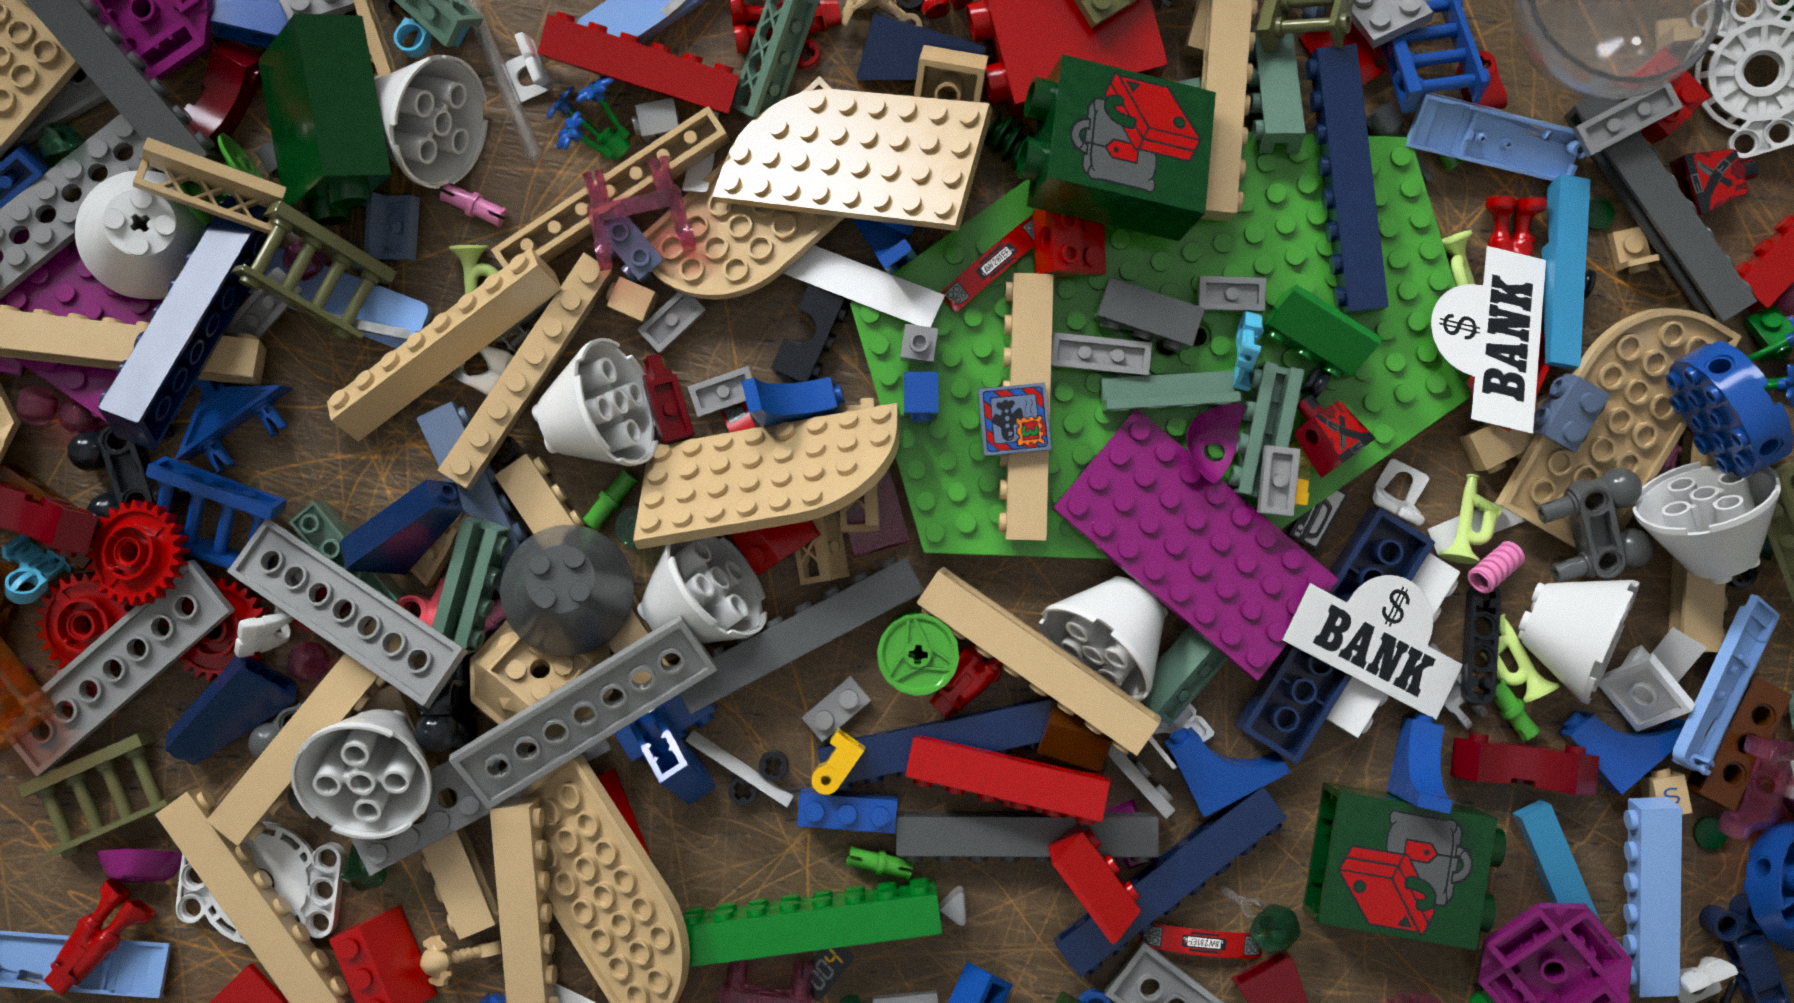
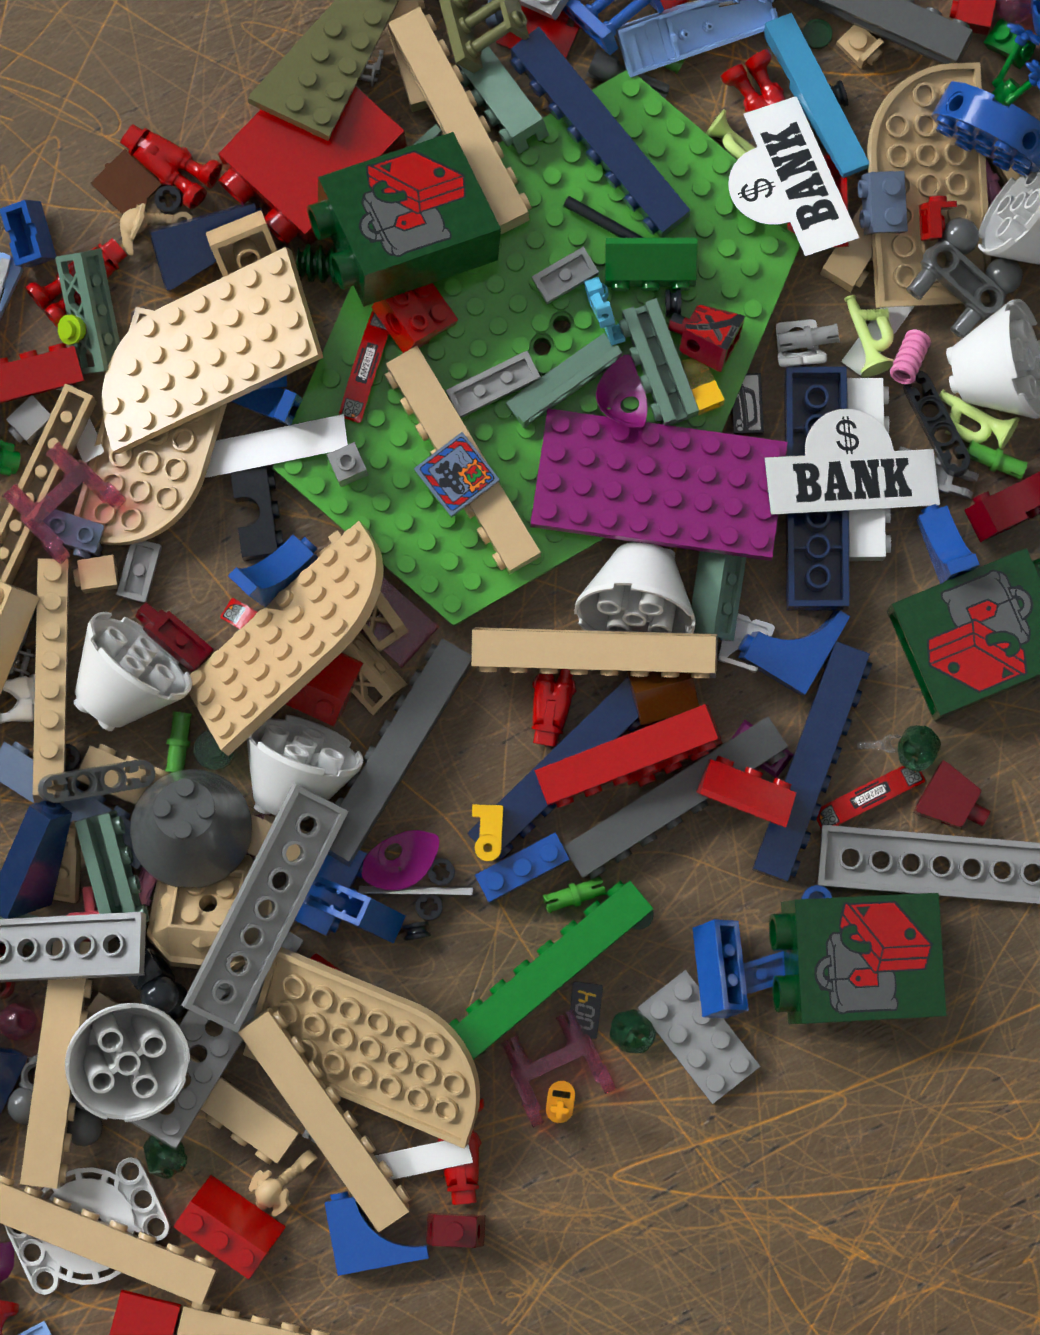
camera: 30 degrees left, 5 degrees down
light grey plate [688,366,753,418] -> none
red bush [797,38,821,70] -> none
light grey plate [801,675,871,742] -> none
bright green piece [877,609,959,696] -> none
blue brick [904,372,938,424] -> none
light grey slope [939,886,966,926] -> none
dark grey brick [1094,277,1205,353] -> none
light grey plate [1107,744,1175,819] -> none
light grey plate [1257,445,1300,516] -> none
none -> dark grey beam [38,760,155,803]
none -> lime plate [58,314,86,345]
none -> magenta piece [362,830,440,890]
none -> black bush [402,921,431,941]
none -> black piece [563,196,644,238]
none -> light grey pin [778,323,840,352]
none -> red bracket [919,196,957,241]

